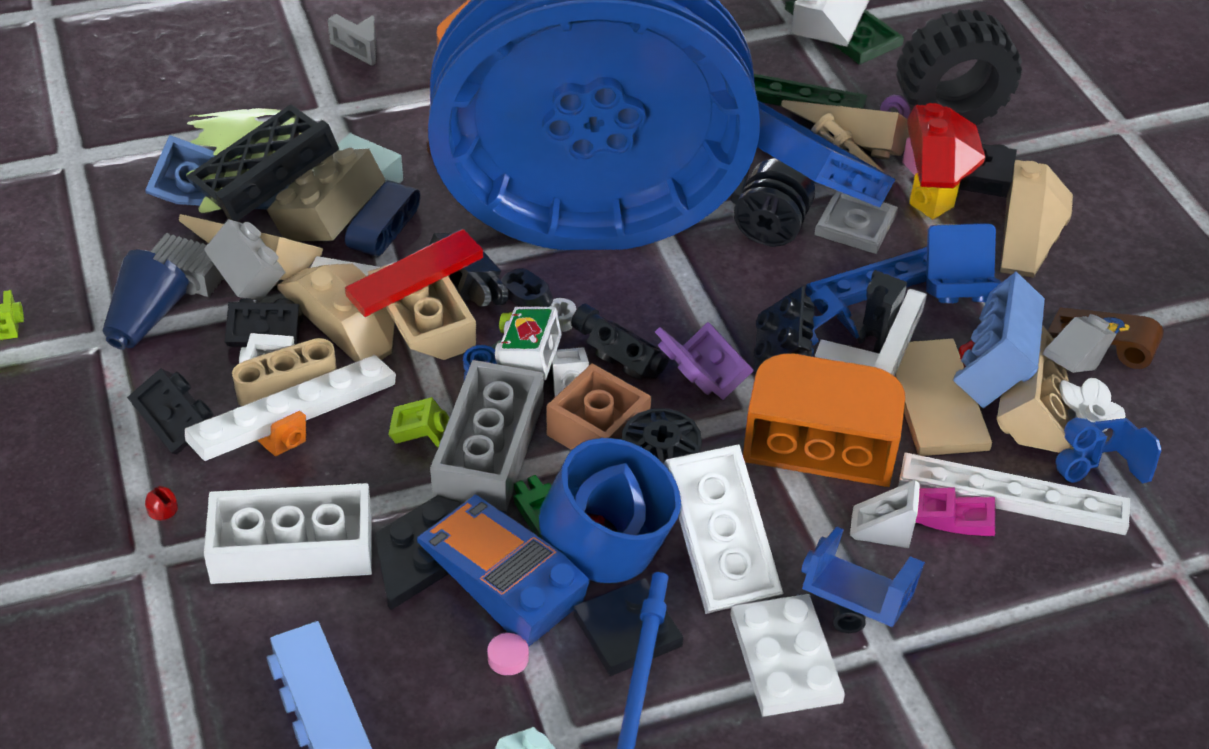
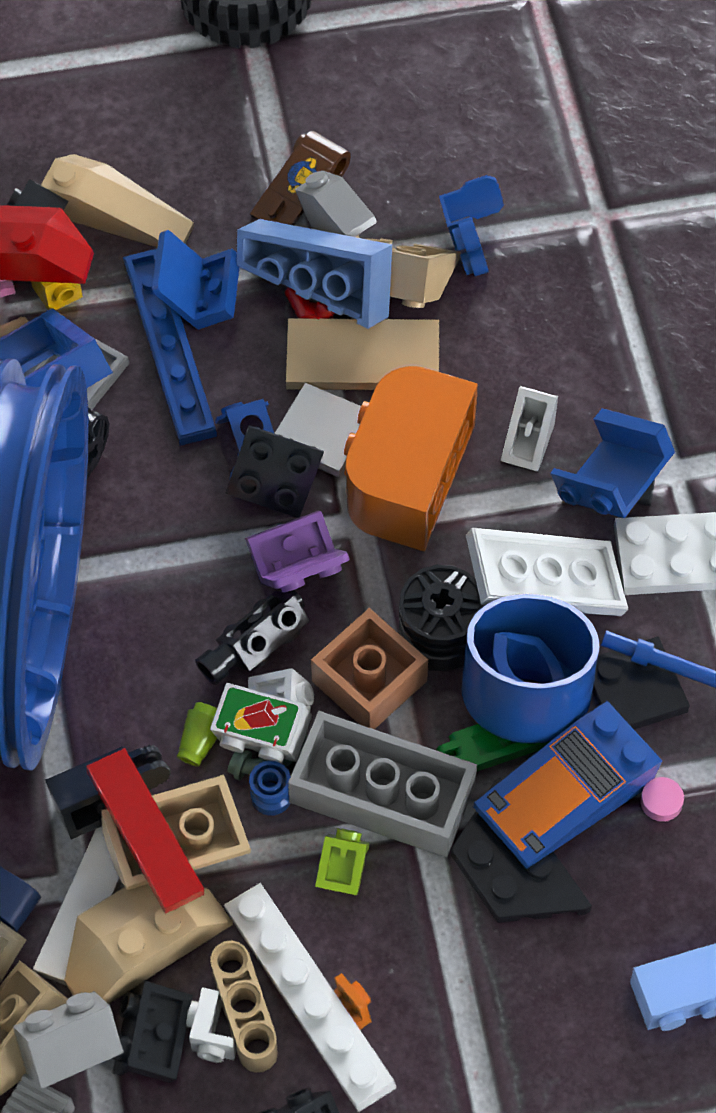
camera: 80 degrees left, 15 degrees up
white brick [204,483,372,584] -> none
black beam [501,268,553,307] -> none
white bush [550,298,576,332] -> none
black hinge [858,270,907,354] -> none
white beam [874,289,927,376] -> none
white tile [898,453,1131,535] -> none
dark pink slope [916,488,996,536] -> none
white plate [1059,378,1125,432] -> none

